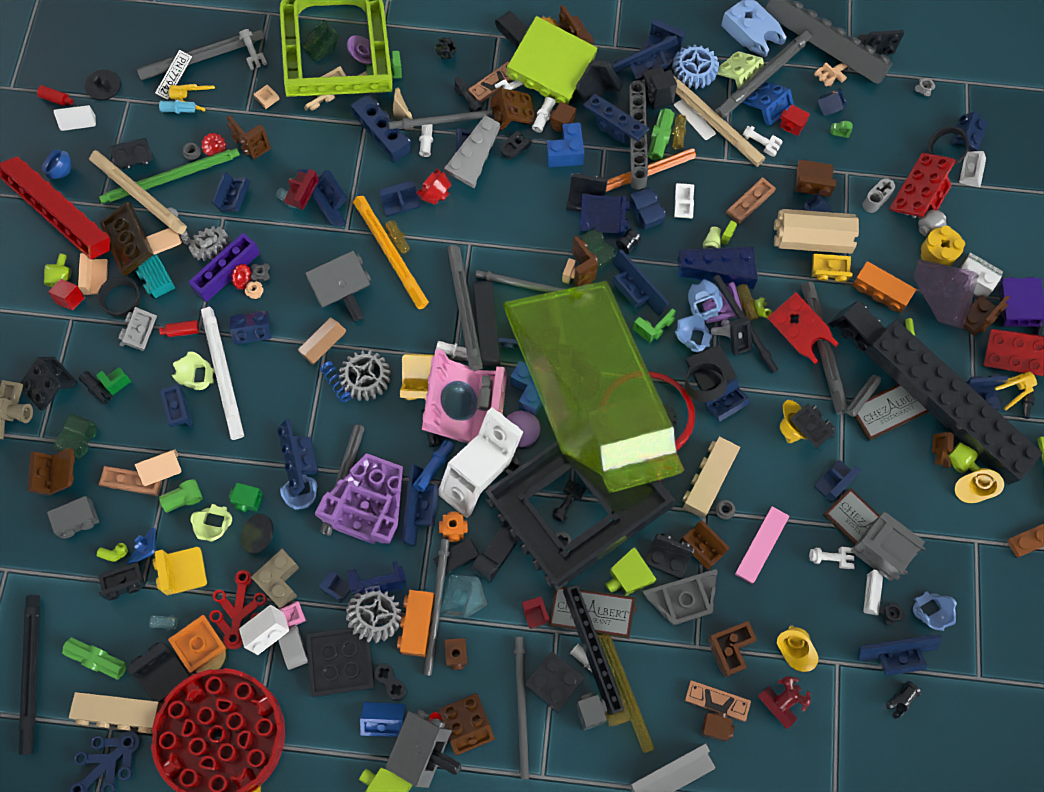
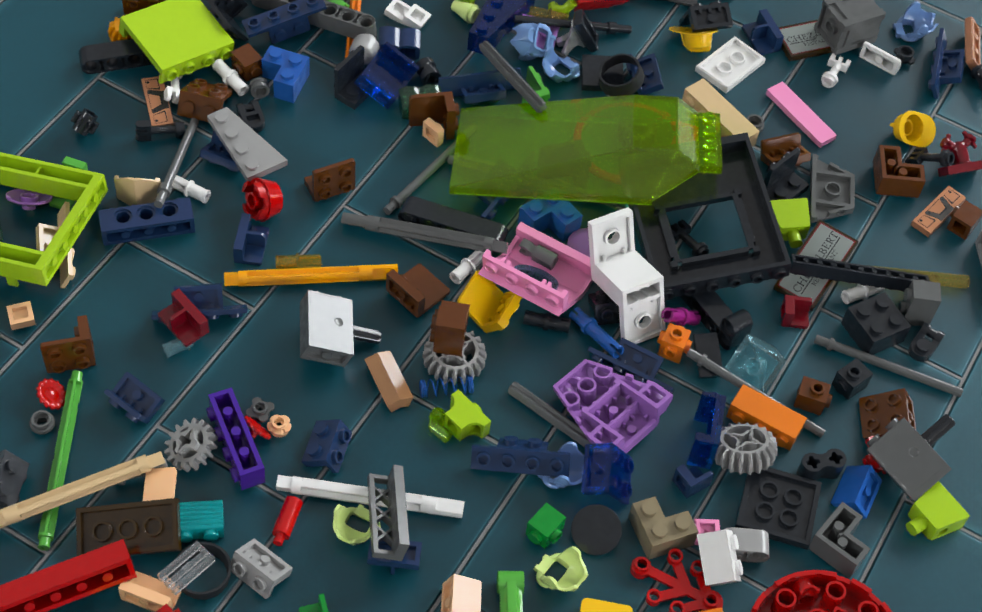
camera: 70 degrees left, 15 degrees down
none -> clear tile [157,541,215,595]
none -> dark grey bush [249,77,270,98]
none -> reddish brown bracket [304,158,356,202]
none -> light grey head [349,33,379,65]
none -> dark grey fence [367,465,410,561]
none -> reddish brown bracket [386,263,450,318]
none -> clear neon green arm [428,407,452,443]
none -> reddish brown brick [430,300,470,356]
none -> lime brick [444,389,491,441]
none -> dark grey axle [479,41,547,113]
none -> clear blue bracket [581,443,634,505]
none -> magenta pin [661,307,701,326]
none -> white tile [695,36,766,93]
none -> dark grey brick [808,502,871,579]
none -> black brick [832,358,873,400]
none -> black hinge [905,147,955,167]
none -> black plate [908,322,946,362]
none -> nougat tile [965,16,981,73]

